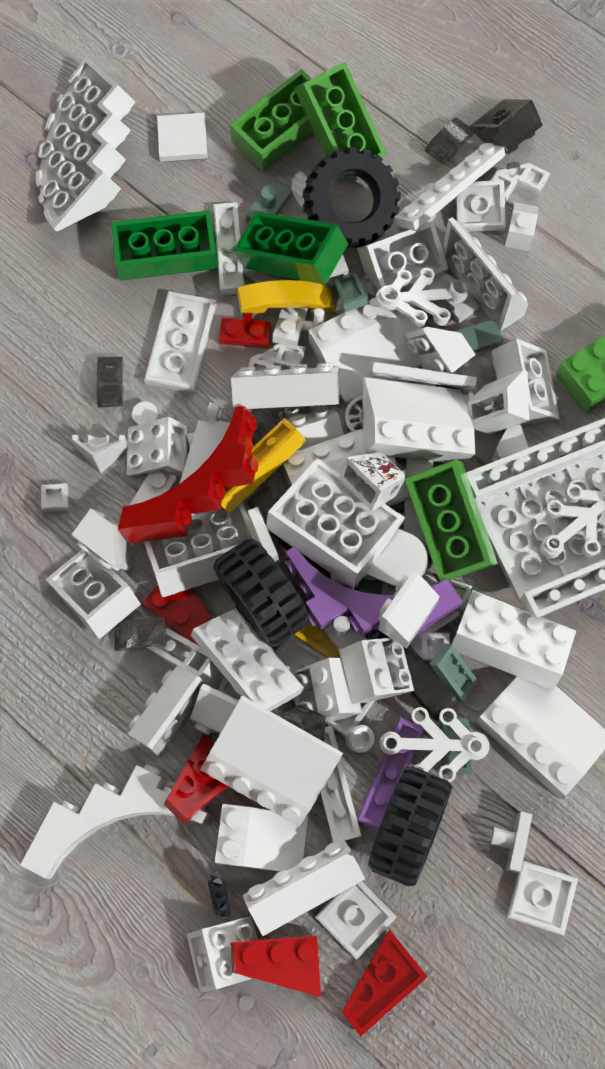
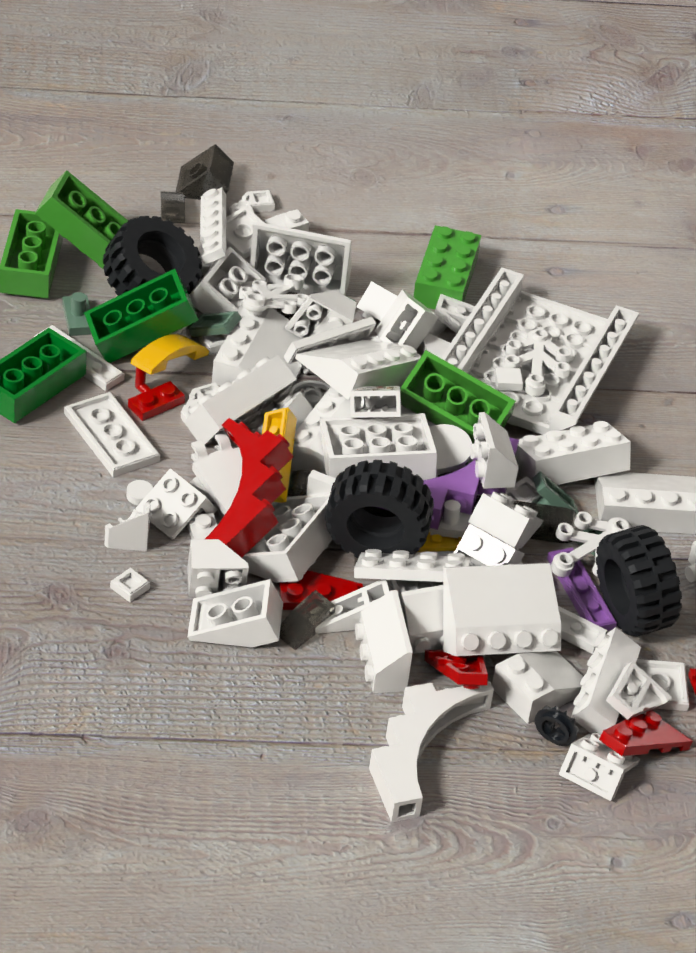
camera: 50 degrees left, 30 degrees down
clear smoke slope [97,356,124,408] -> none
white plate [272,308,324,348] -> none
none -> white wing [434,294,475,334]
none -> white tile [494,367,523,391]
none -> white wing [606,661,672,720]

